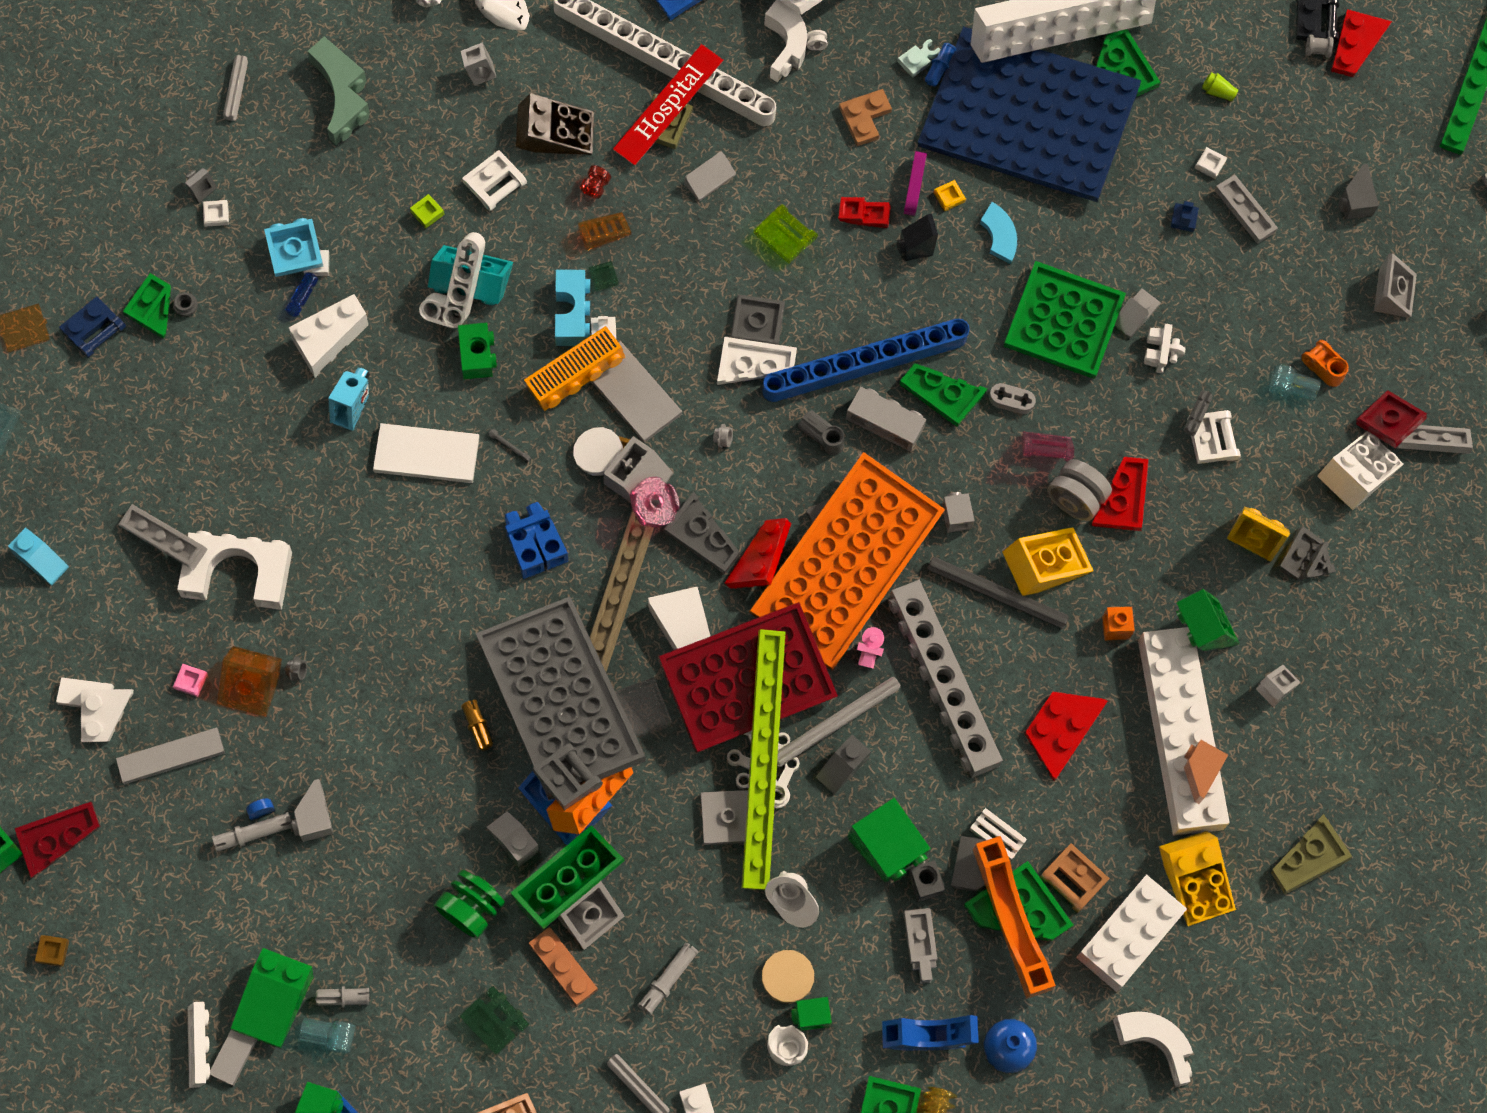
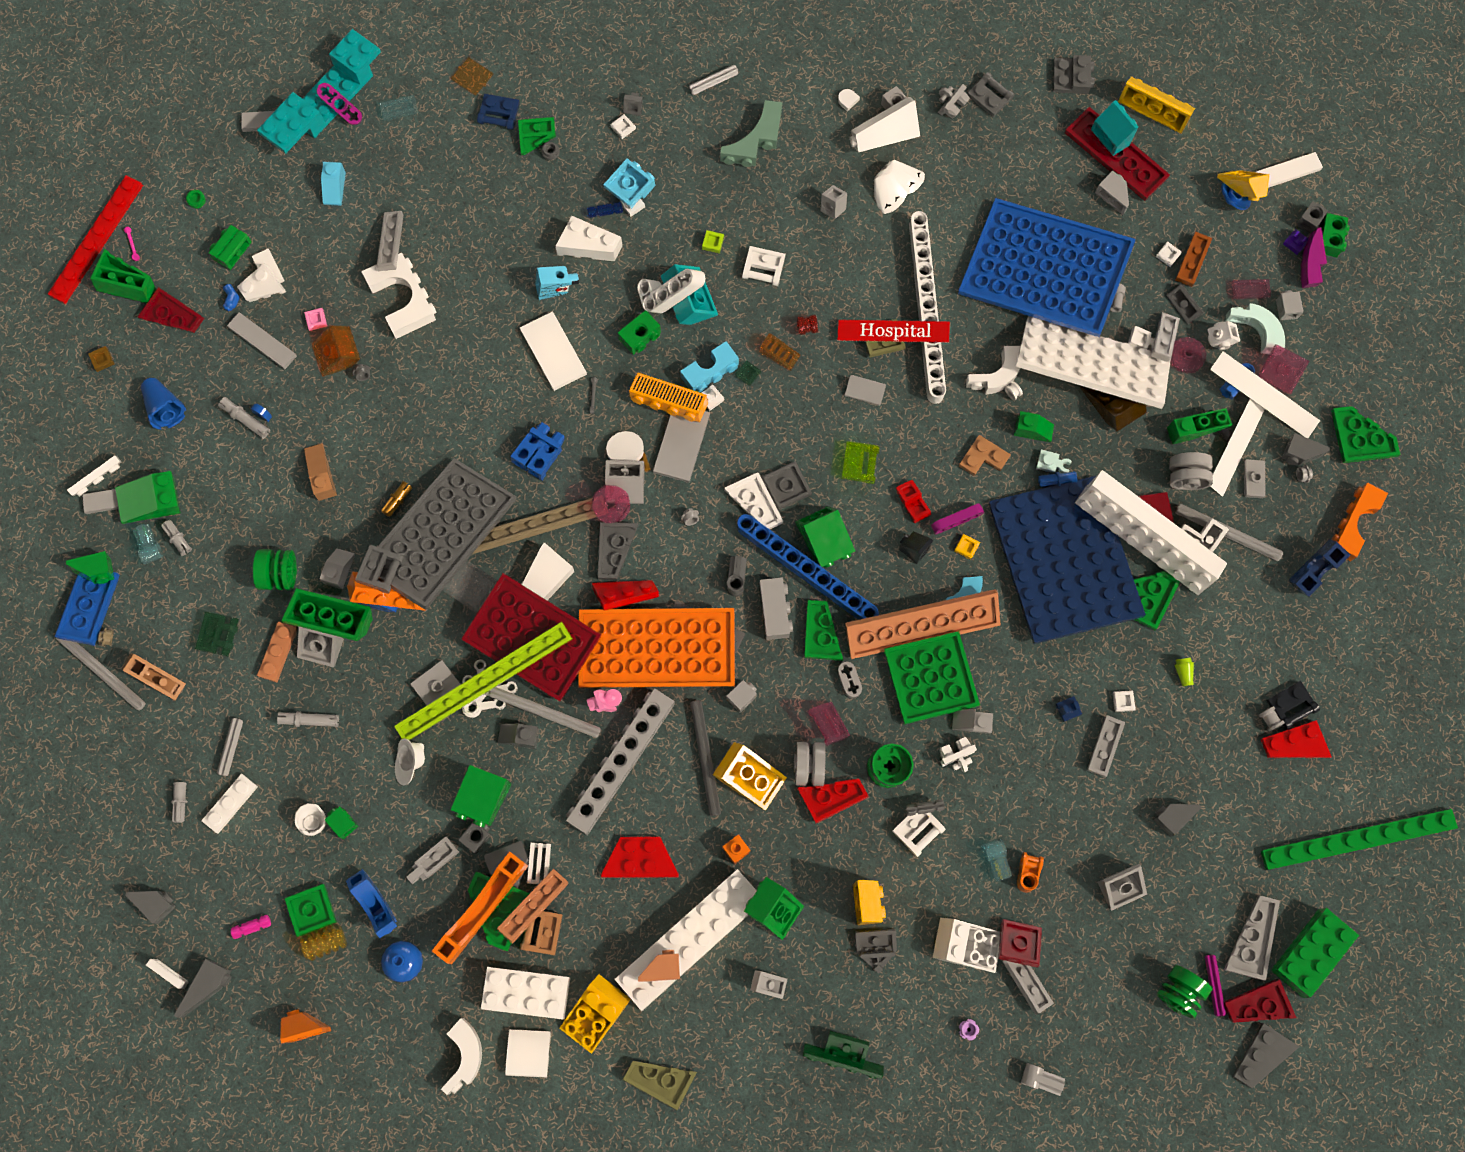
camera: 60 degrees right, 5 degrees up
light grey slope [292,779,333,842] -> none
dark brown slope [516,93,594,155] -> none
tan tile [762,950,814,1003] -> none
none -> blue cone [141,378,186,429]
none -> green brick [209,225,252,270]
none -> blue arm [223,284,239,311]
none -> medium nougat slope [304,443,337,501]
none -> nougat plate [497,869,568,944]
none -> white slope [505,1029,551,1077]
none -> green slope [795,506,855,568]
none -> dark green bracket [803,1031,884,1079]
none -> nougat plate [845,589,1001,659]
none -> green wheel [867,743,914,788]
none -> lavender plate [959,1019,979,1040]
none -> green slope [1014,411,1054,443]

